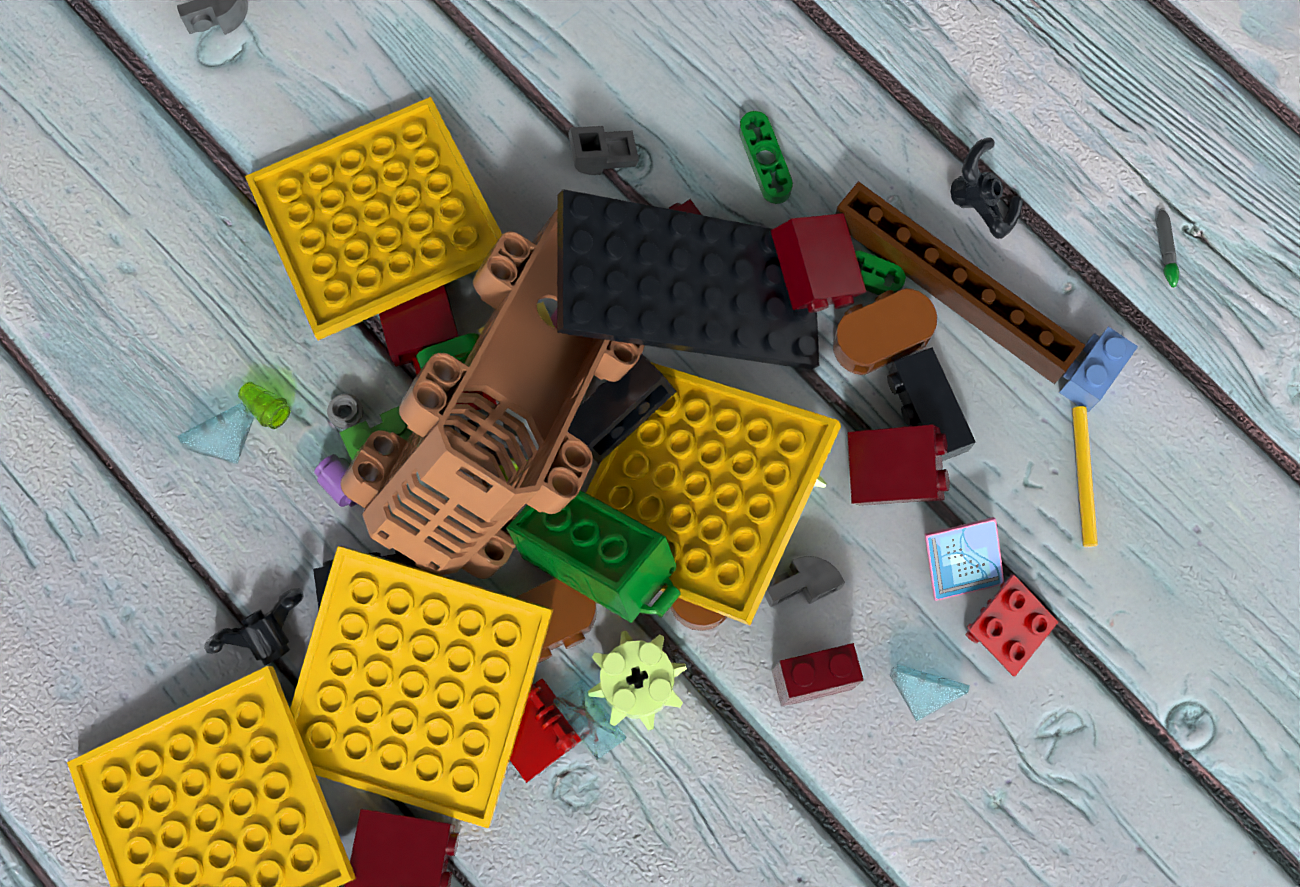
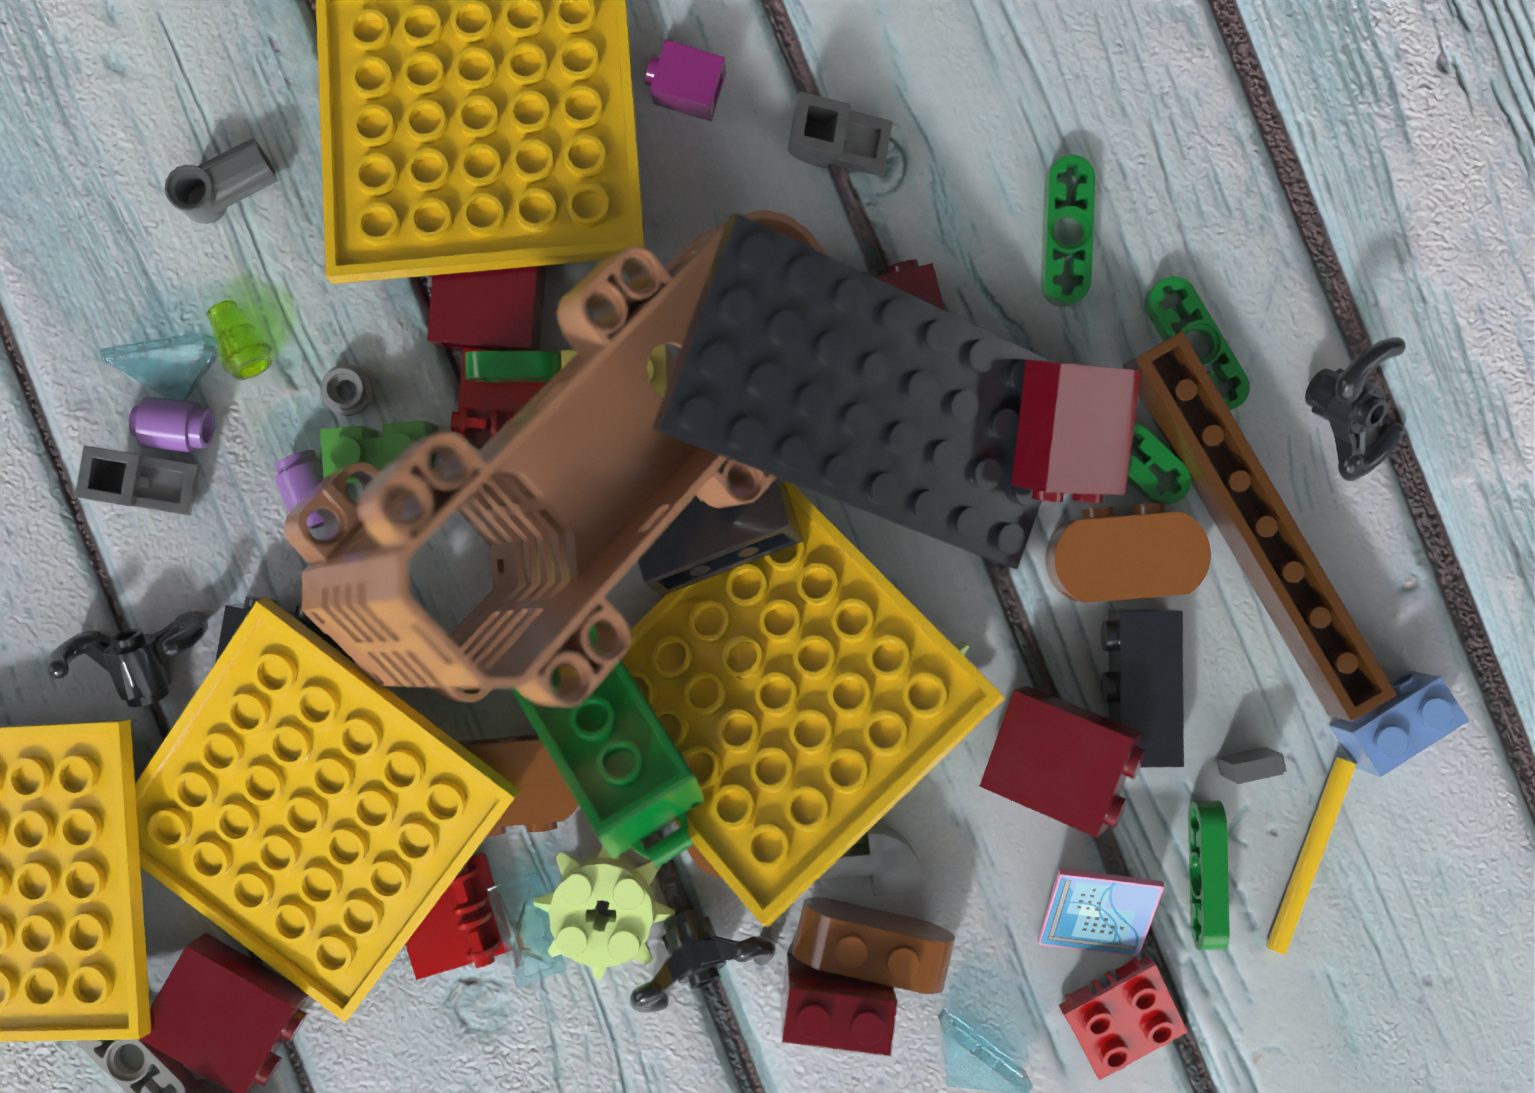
camera: 25 degrees right, 15 degrees up
none -> flat silver brick [74,445,200,515]
none -> medium lavender brick [129,396,214,453]
none -> dark grey piece [164,138,279,224]
none -> black piece [630,908,776,1013]
none -> magenta brick [645,39,726,122]
none -> dark orange brick [792,897,955,994]
none -> green beam [1144,276,1250,410]
none -> green beam [1188,800,1230,951]
none -> dark grey tile [1217,747,1287,784]

